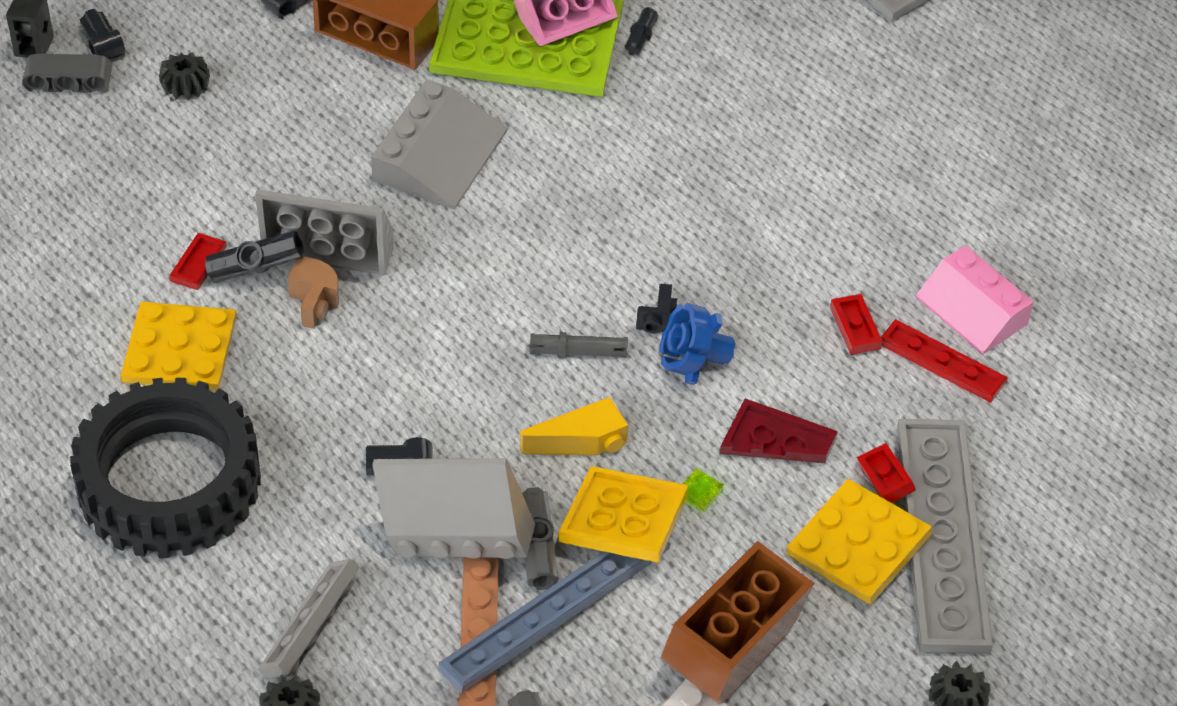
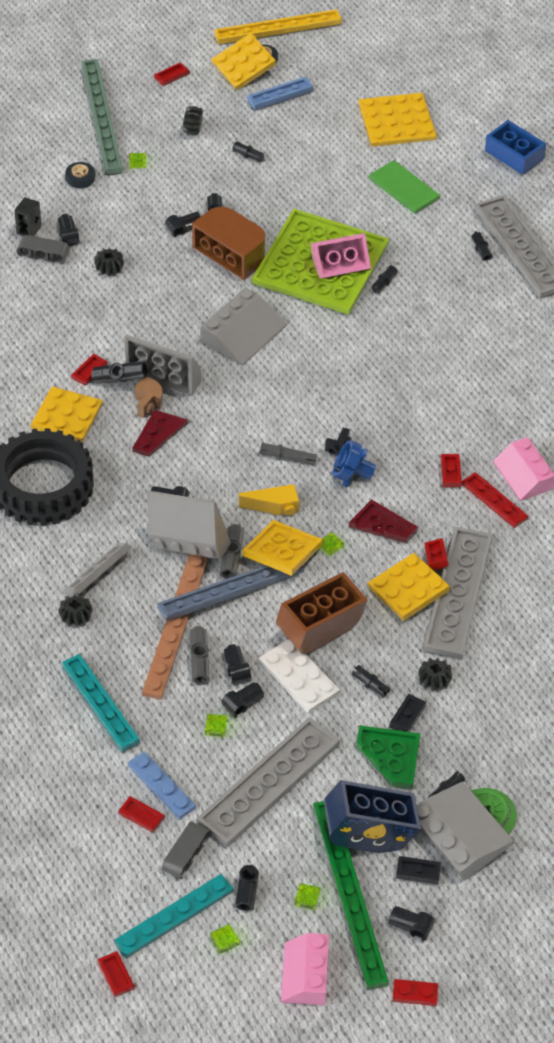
camera: 15 degrees right, 0 degrees up
none -> dark red wing [132,409,189,457]

